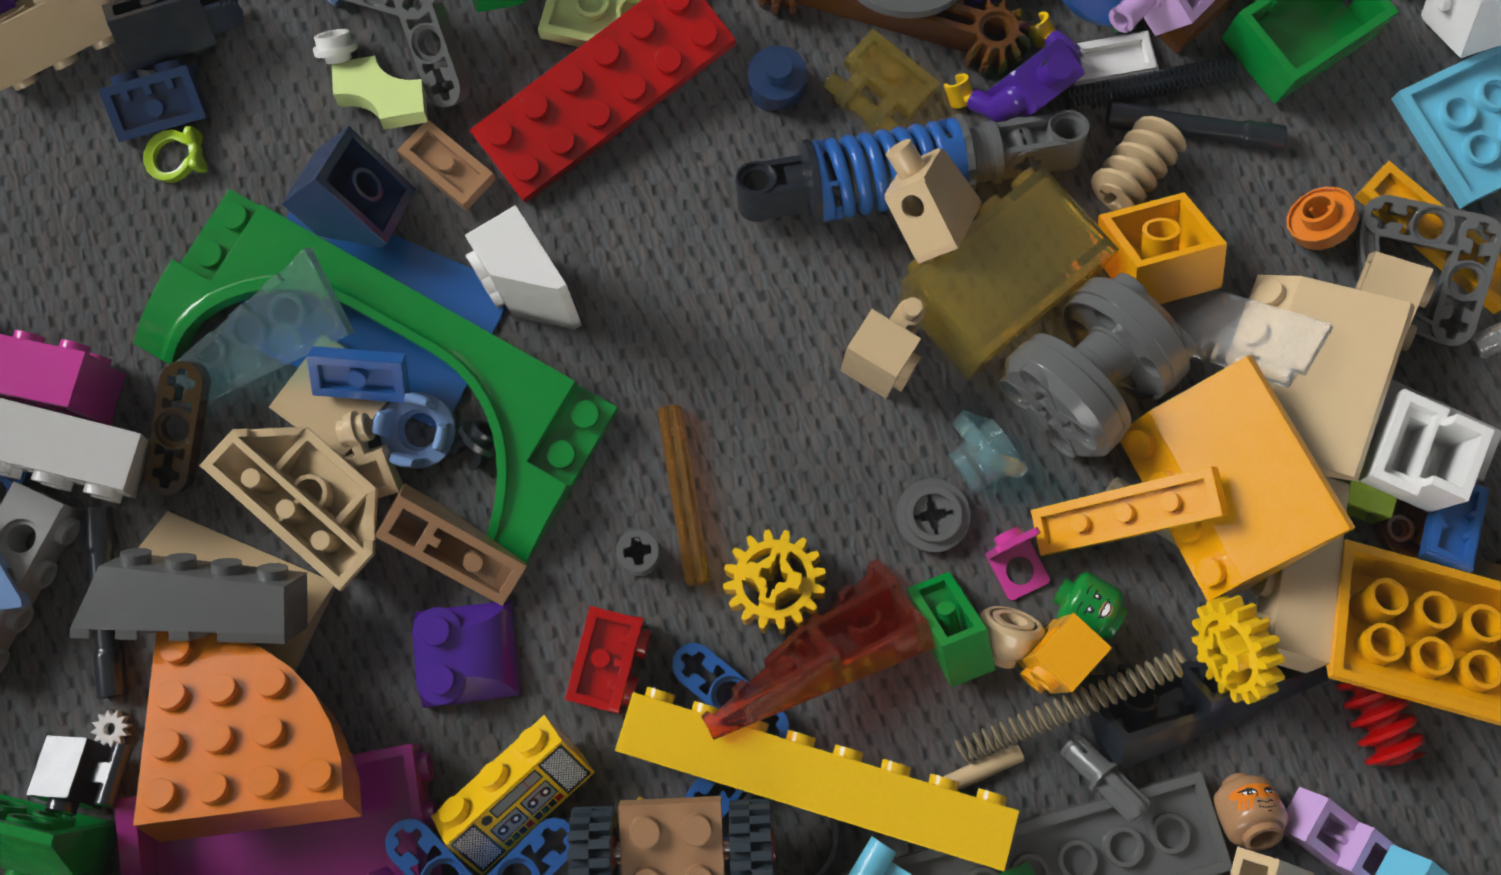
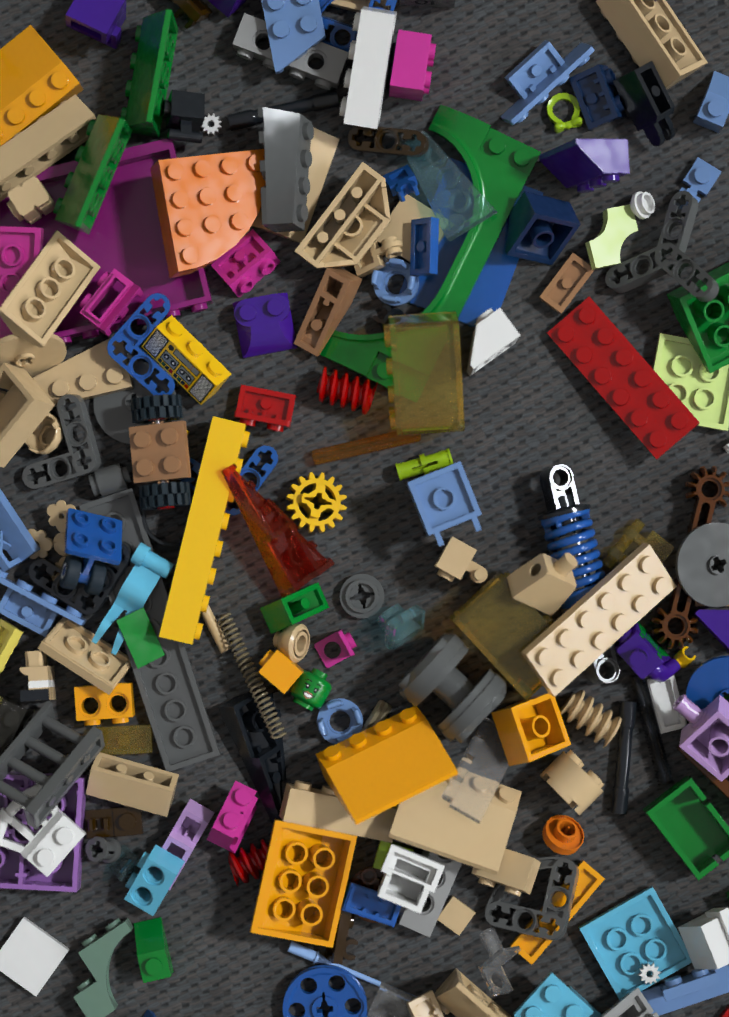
camera: 90 degrees right, 10 degrees up
dark grey bush [616,530,661,577] -> none
dark blue piece [747,45,807,111] -> none
light orange plate [1031,466,1229,556] -> none
dark grey axle [1060,733,1151,822] -> none
yellow gear [1191,595,1286,705] -> none
medium nougat head [1212,773,1289,851] -> none
none -> dark pink window [207,781,258,854]
none -> dark pink bracket [211,229,280,298]
none -> red piece [316,366,378,415]
none -> medium blue piece [317,698,363,744]
none -> blue plate [383,164,419,202]
none -> clear yellow windscreen [383,311,465,436]
none -> lime pin [395,448,453,481]
none -> medium blue container [406,461,482,547]
none -> tan tile [438,895,476,936]
none -> medium blue bracket [501,40,595,125]
none -> tan plate [521,542,677,697]
none -> dark purple slope [539,139,630,193]
none -> tan brick [540,750,604,815]

